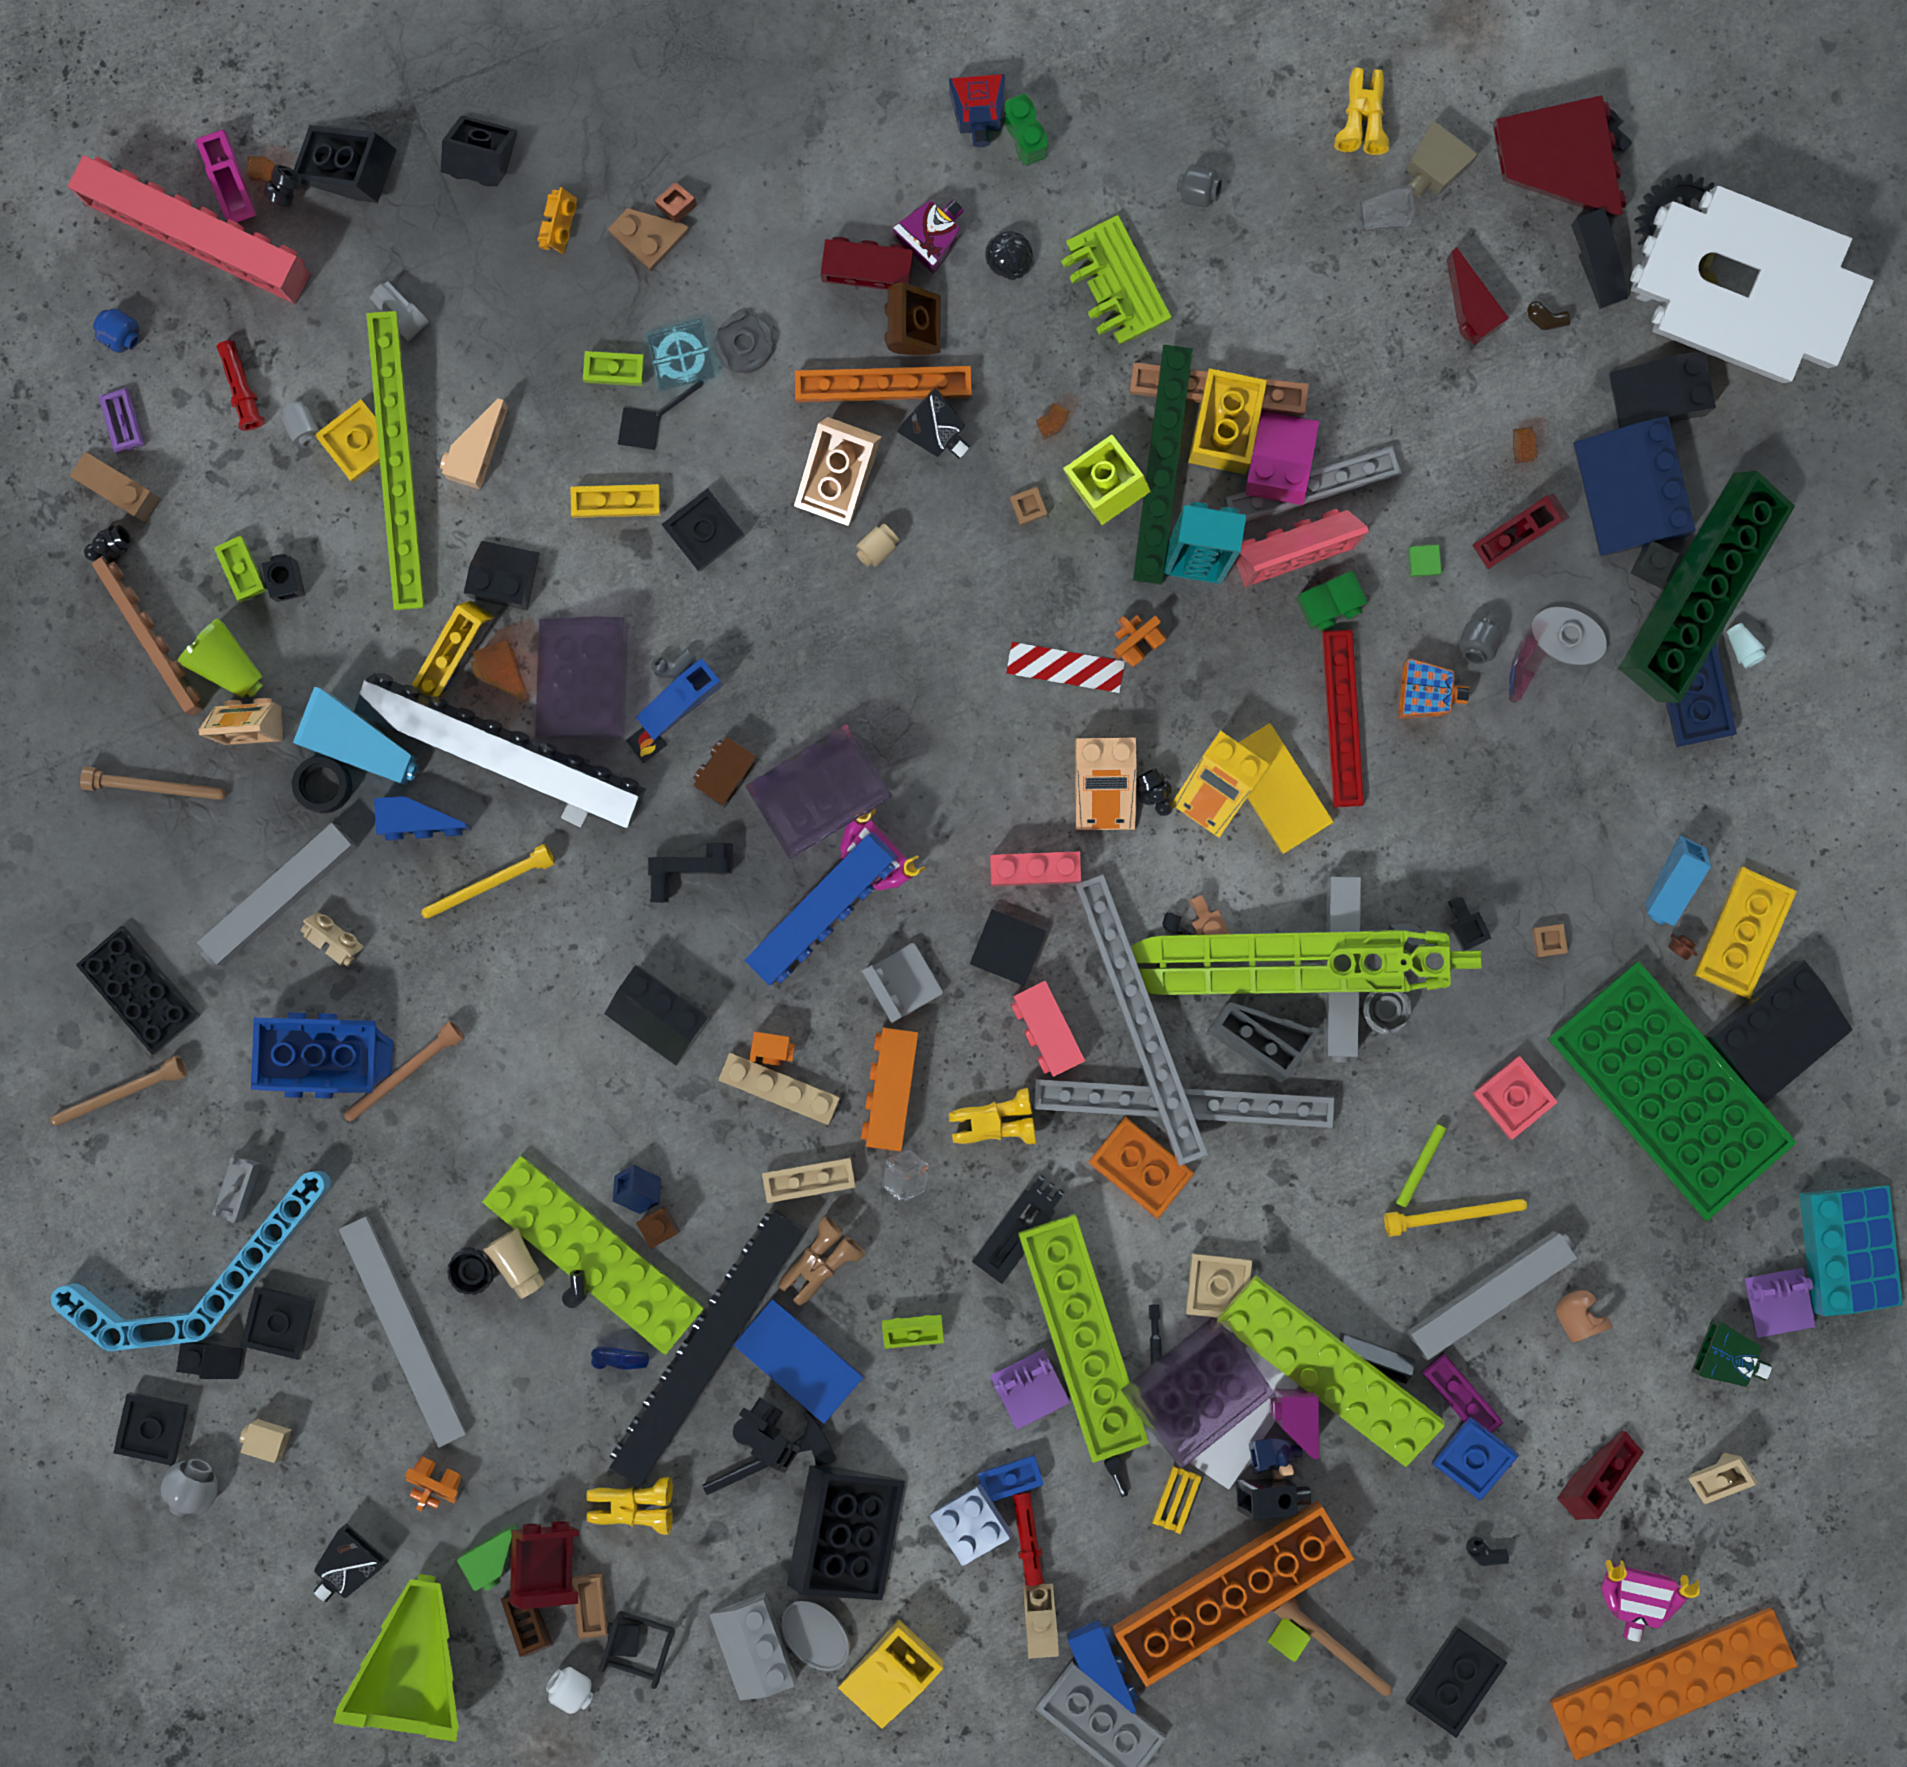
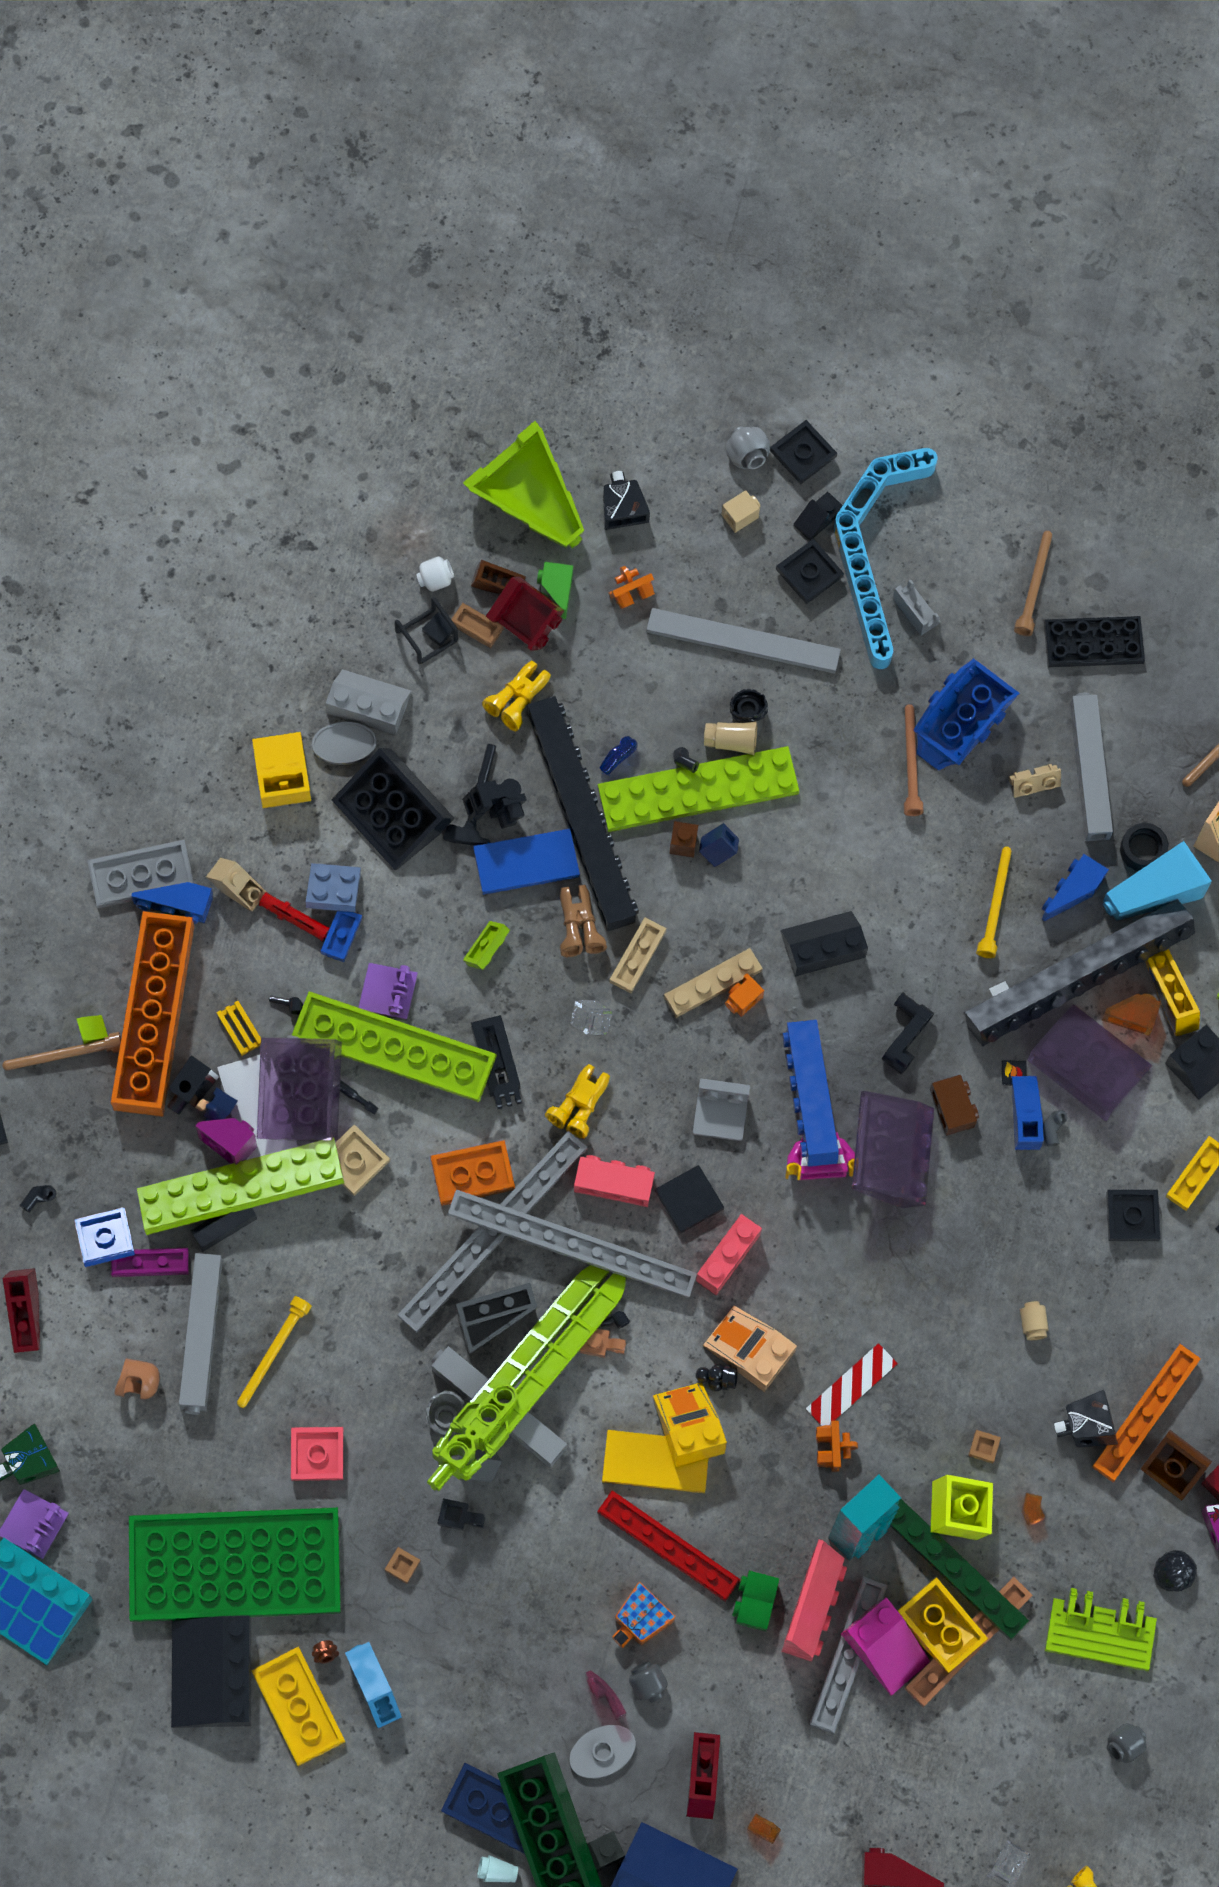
camera: 125 degrees right, 15 degrees down
light nougat slope [794,417,882,526] -> none
orange brick [861,1027,919,1152] -> none
lime bar [1396,1123,1447,1208] -> none
bright green tile [1408,545,1441,578] -> none

